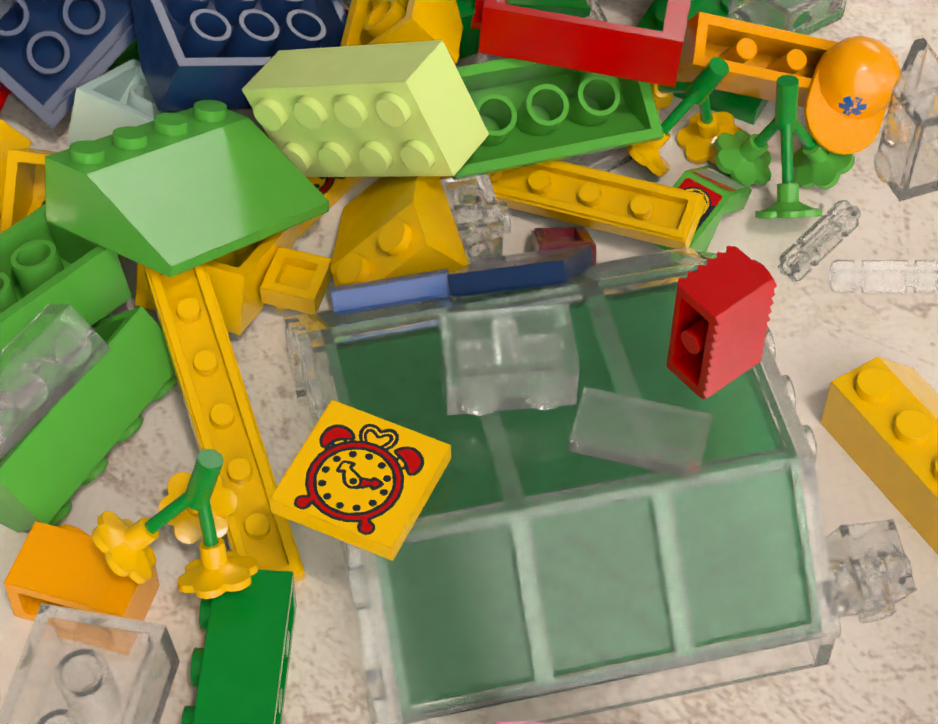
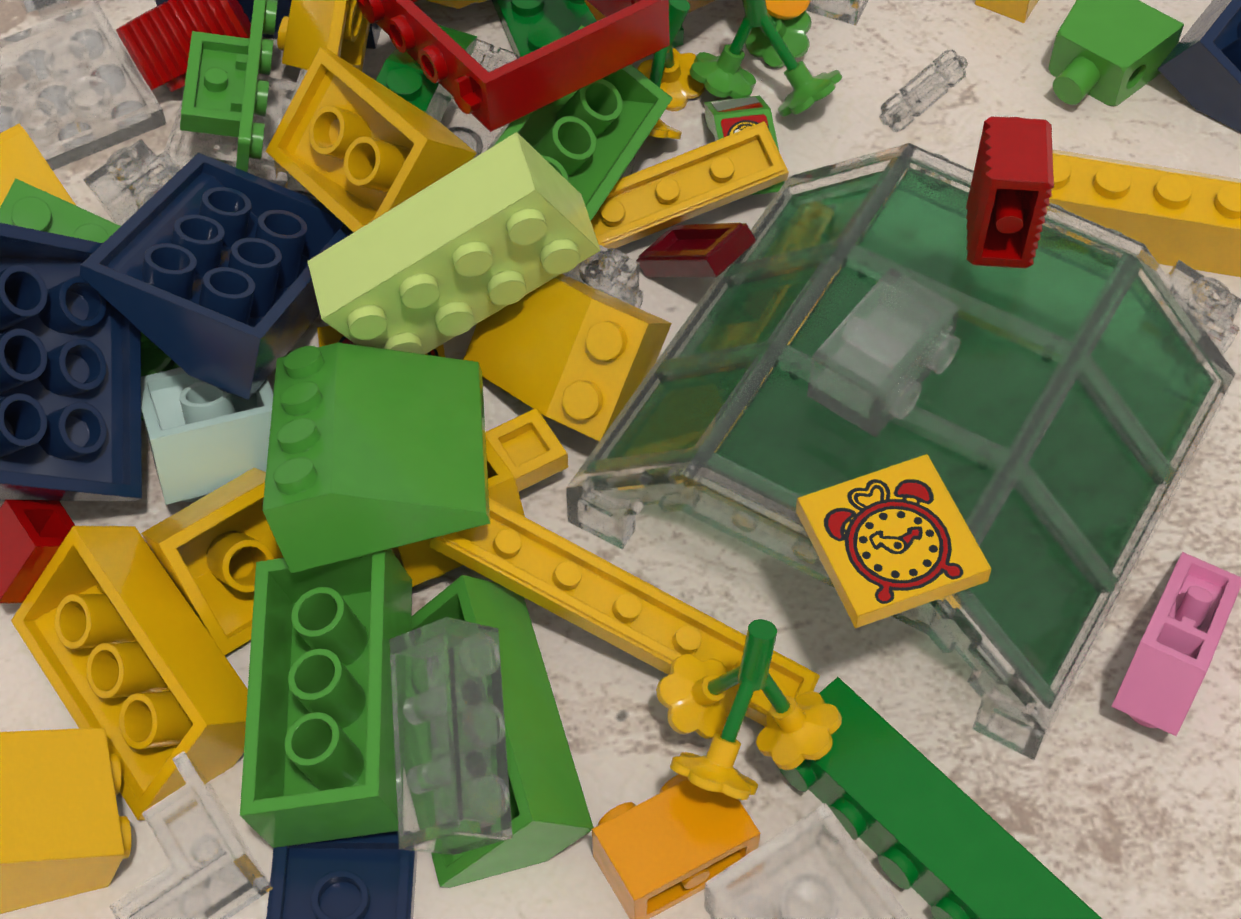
camera: 45 degrees left, 5 degrees up
tile [331,269,450,315] -> none
dark blue tile [447,244,594,298] -> none
clear tile [568,386,713,480] -> none
clear axle [778,200,861,282] -> none

